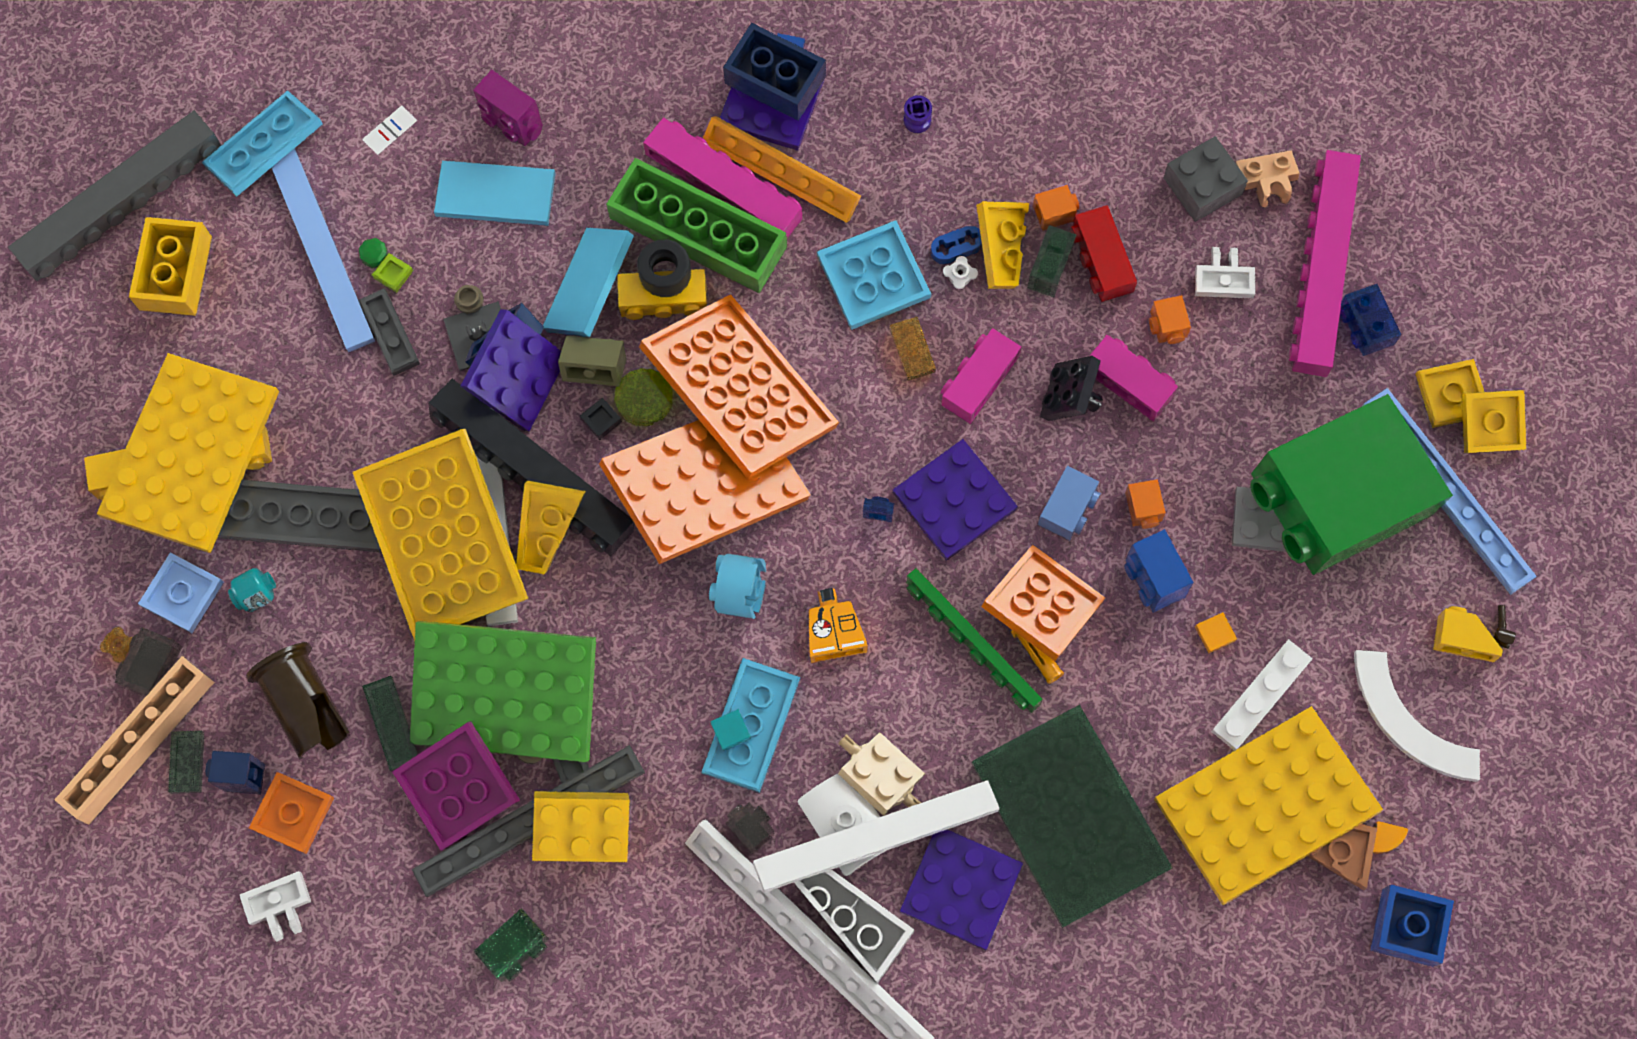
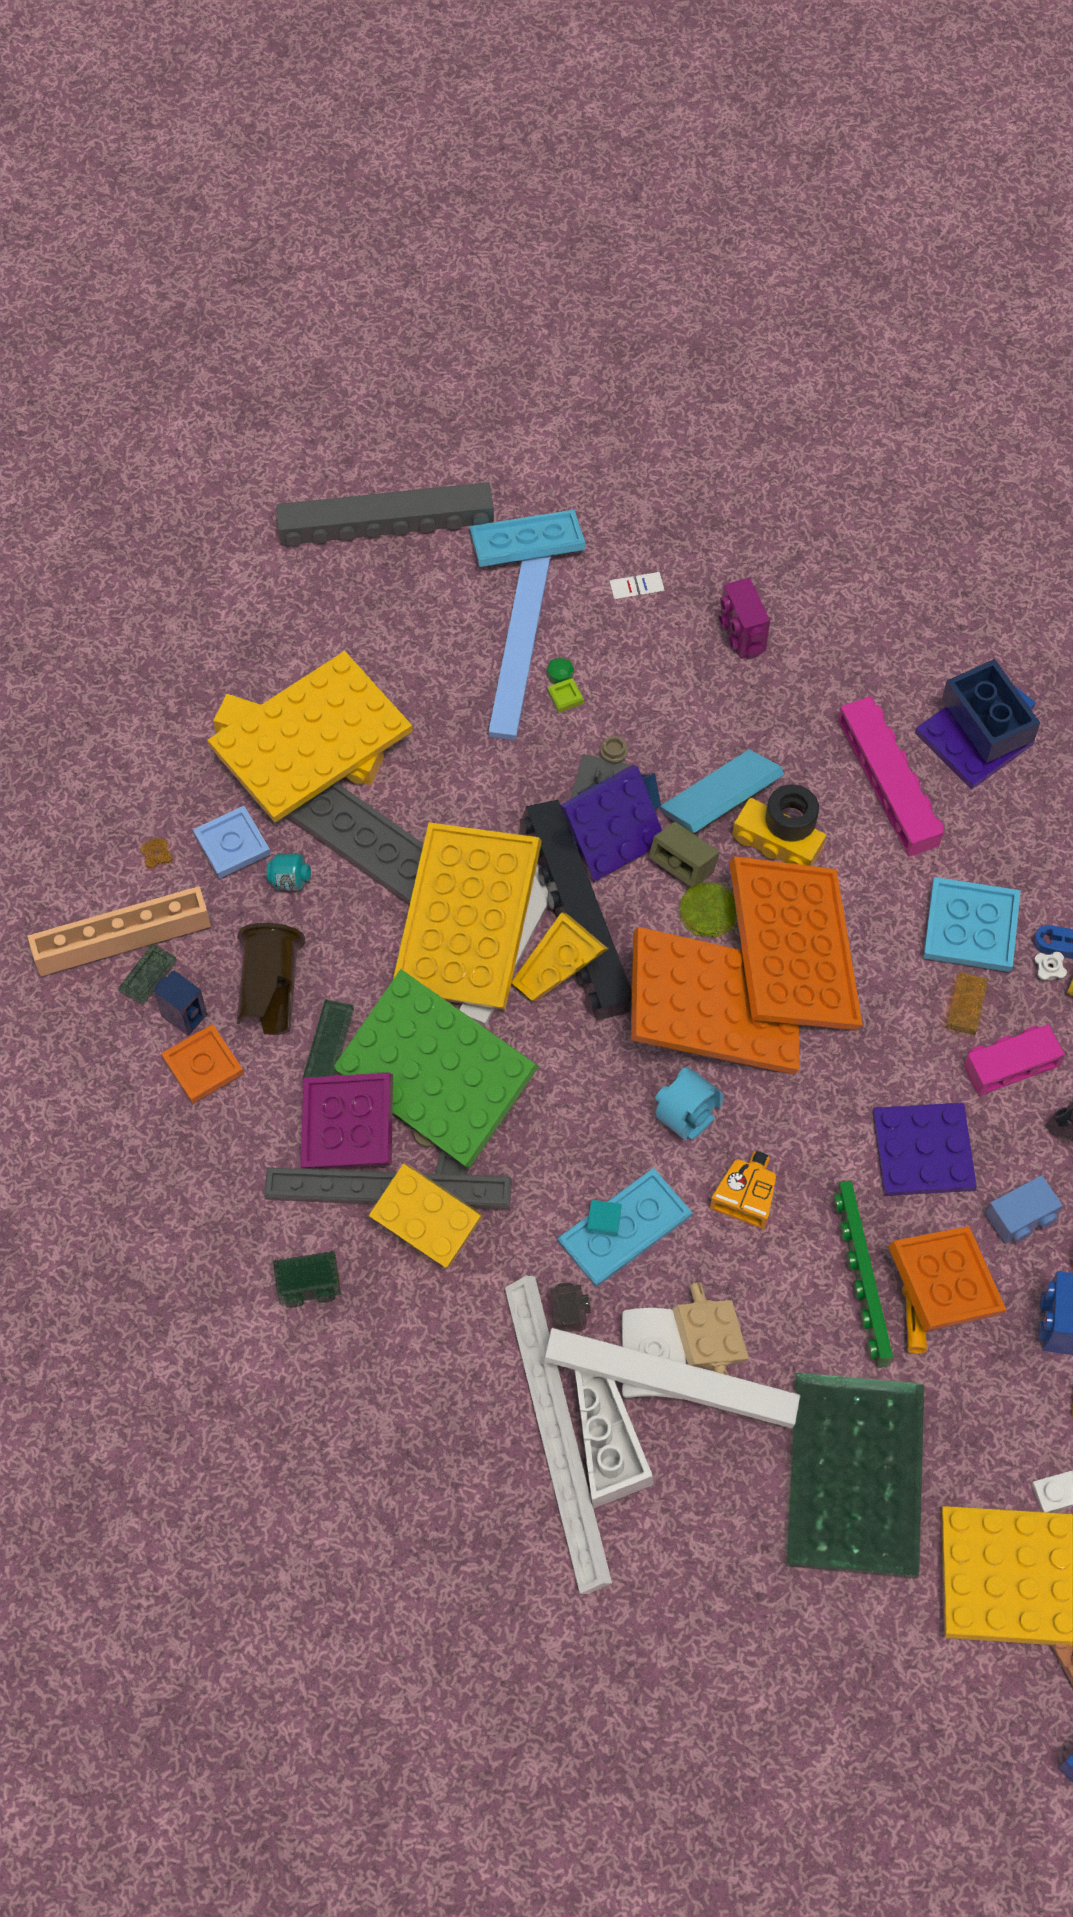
camera: 30 degrees right, 10 degrees down
clear smoke brick [114,627,182,697] -> none
yellow brick [129,217,212,316] -> none
white hinge [240,871,311,942] -> none
dark grey tile [358,288,420,376] -> none
medium azure tile [434,161,556,226] -> none
black plate [580,398,622,440] -> none
bright green brick [606,158,787,294] -> none
light orange plate [703,116,861,223] -> none
clear blue plate [863,496,895,522] -> none
dark purple plate [900,829,1023,951] -> none

